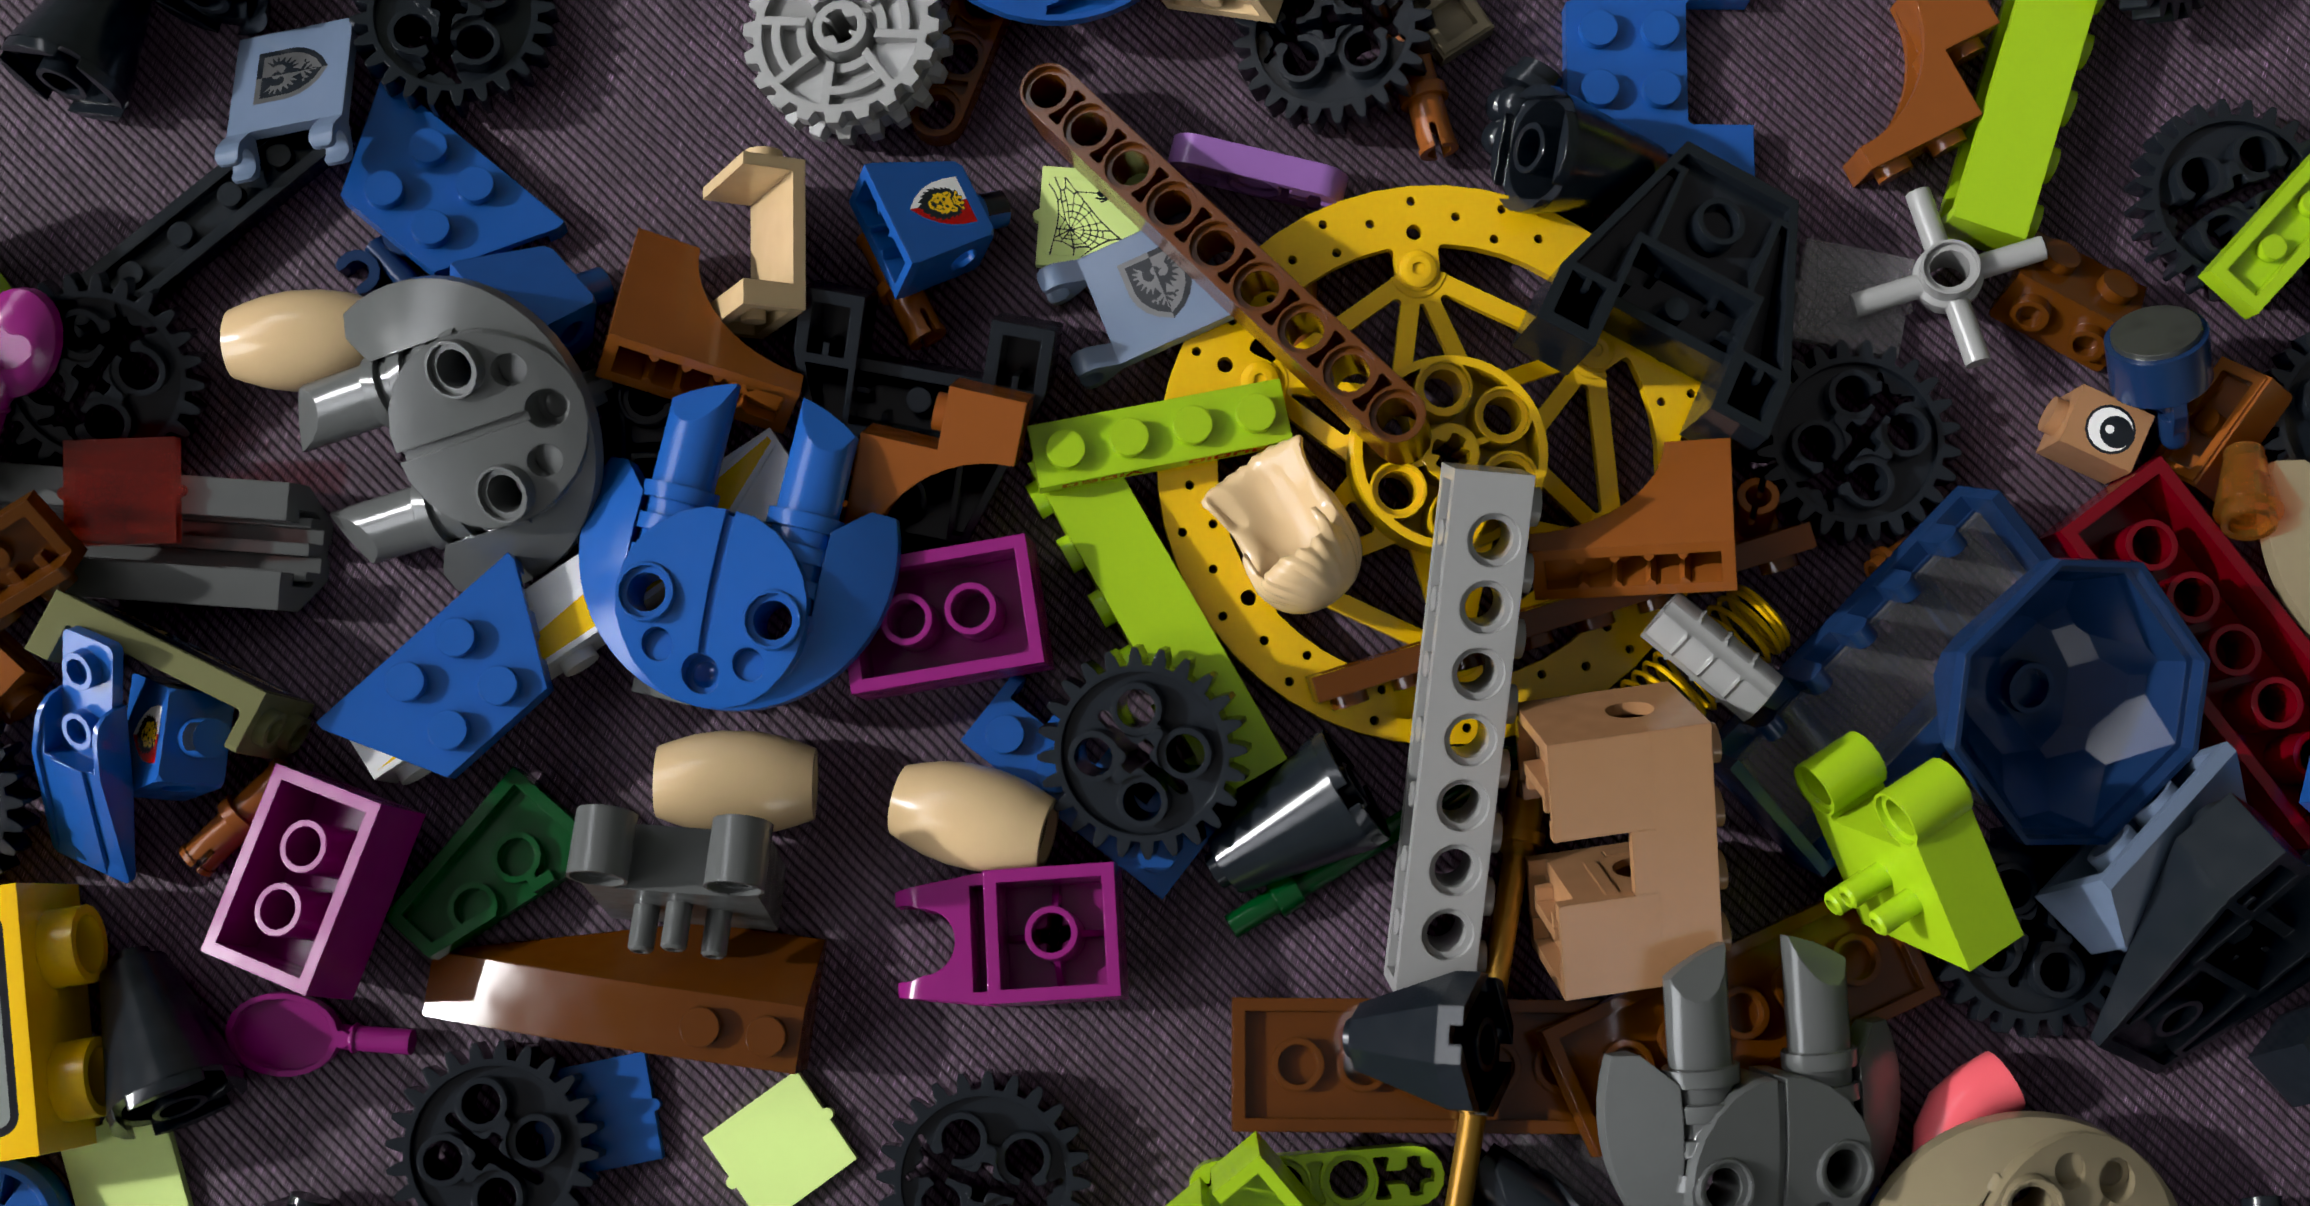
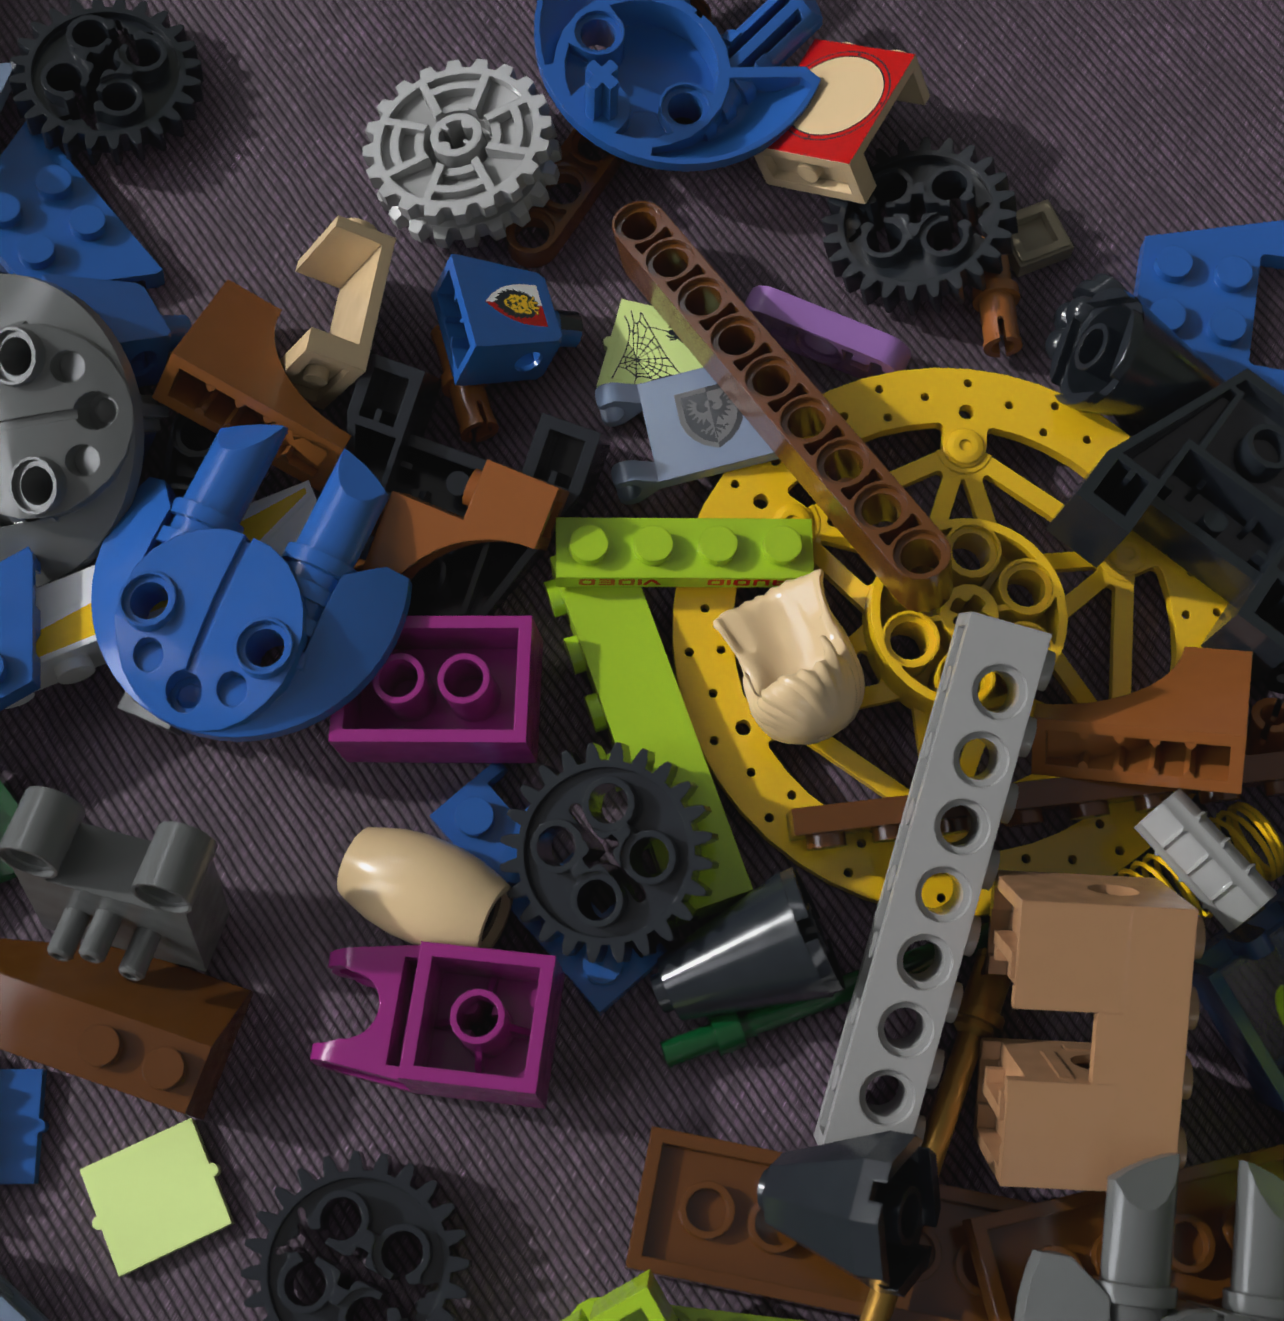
camera: 10 degrees right, 10 degrees down
tan piece [653,730,818,832] -> none

